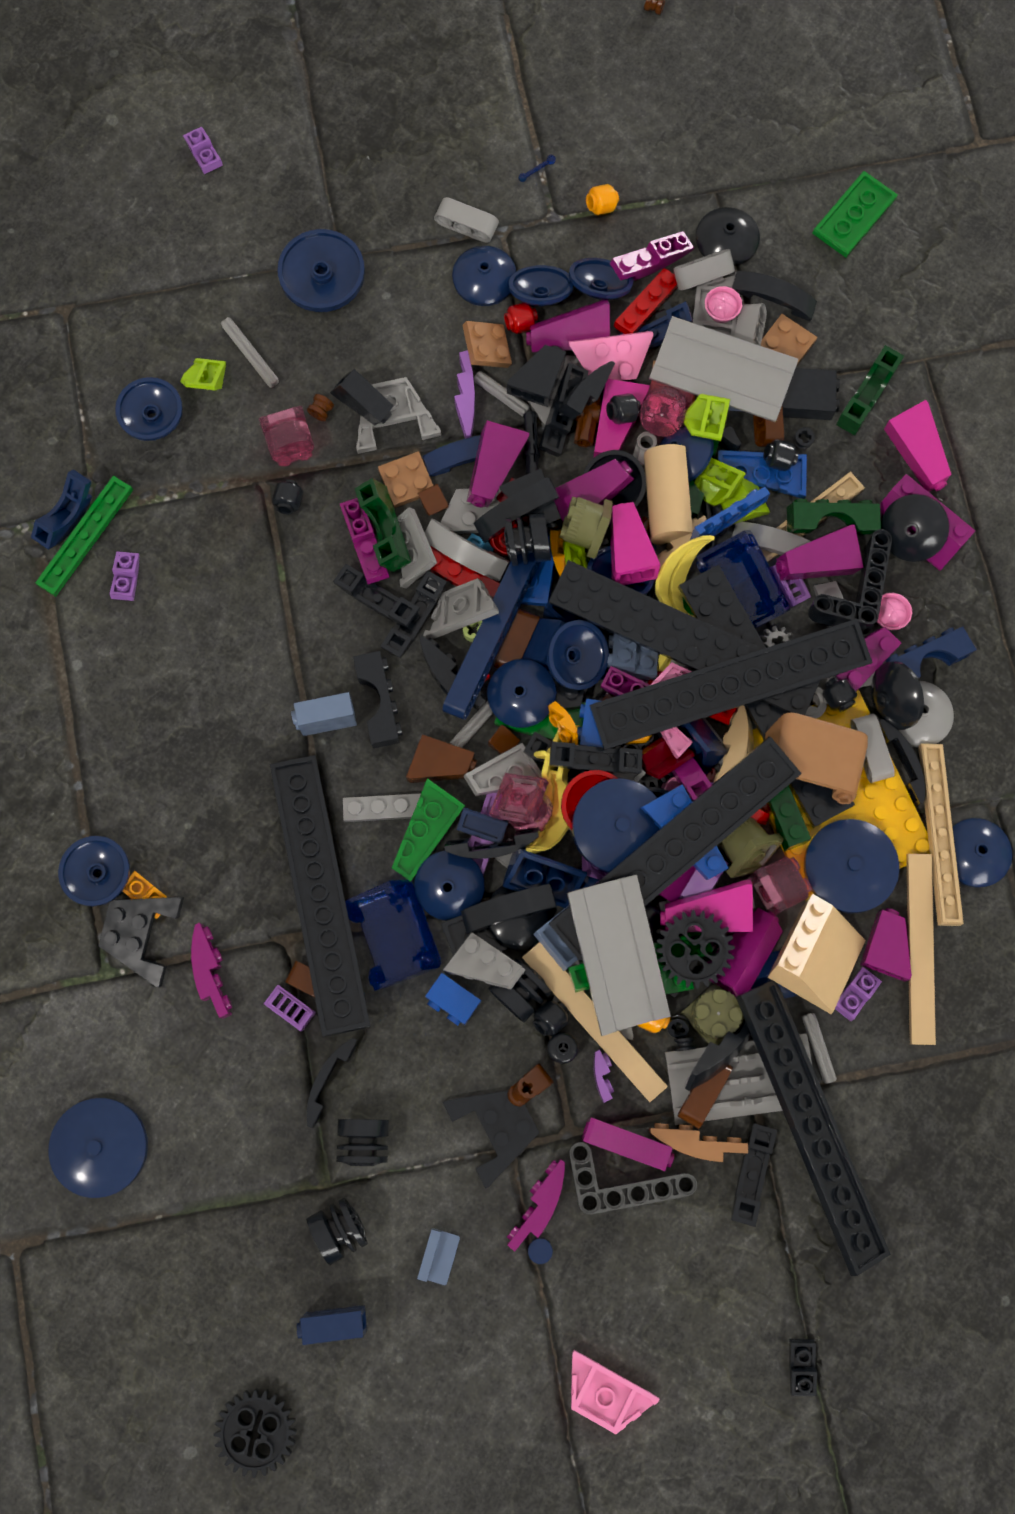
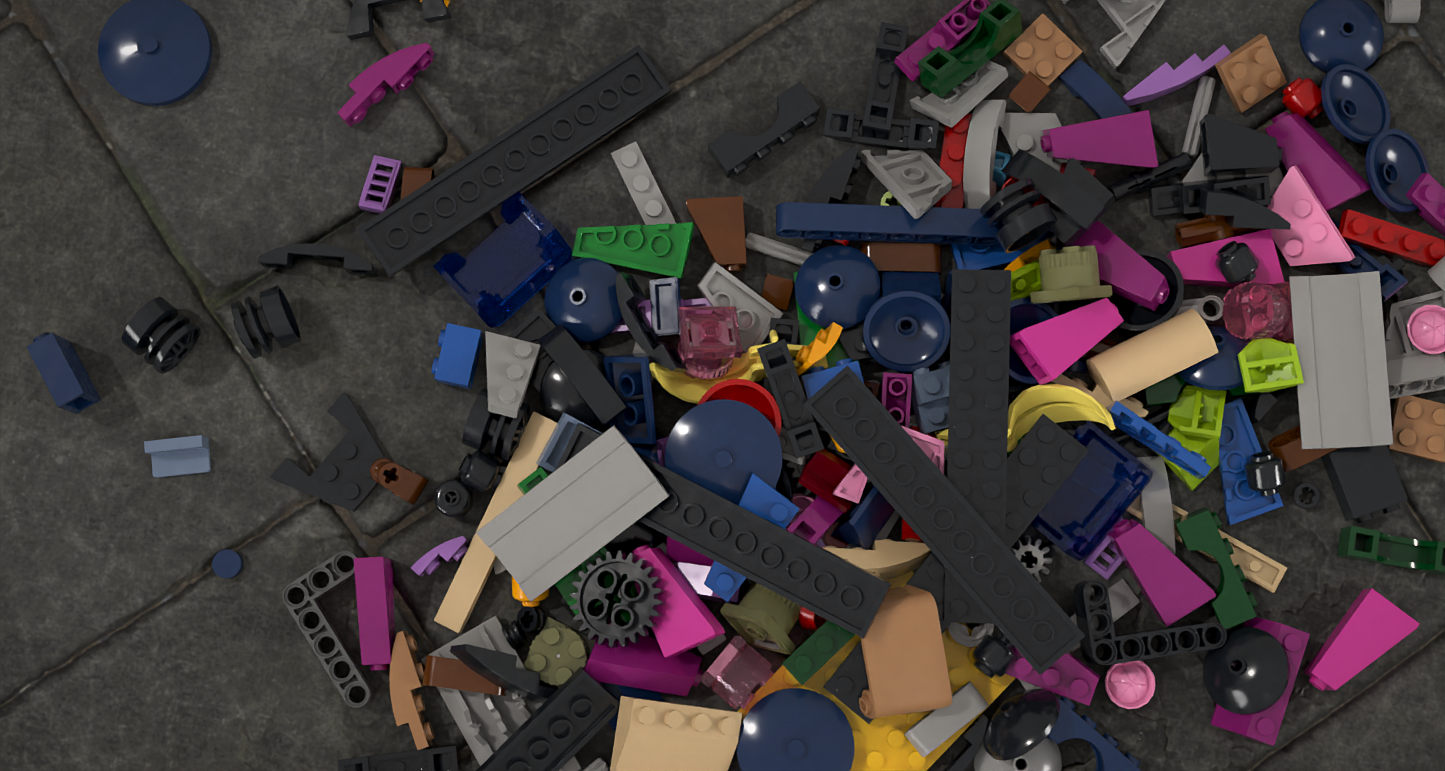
camera: 70 degrees right, 5 degrees up
sand blue brick [291,692,357,736] -> none
magenta slope [507,1159,565,1252] -> none
bright pink wing [571,1350,660,1434] -> none

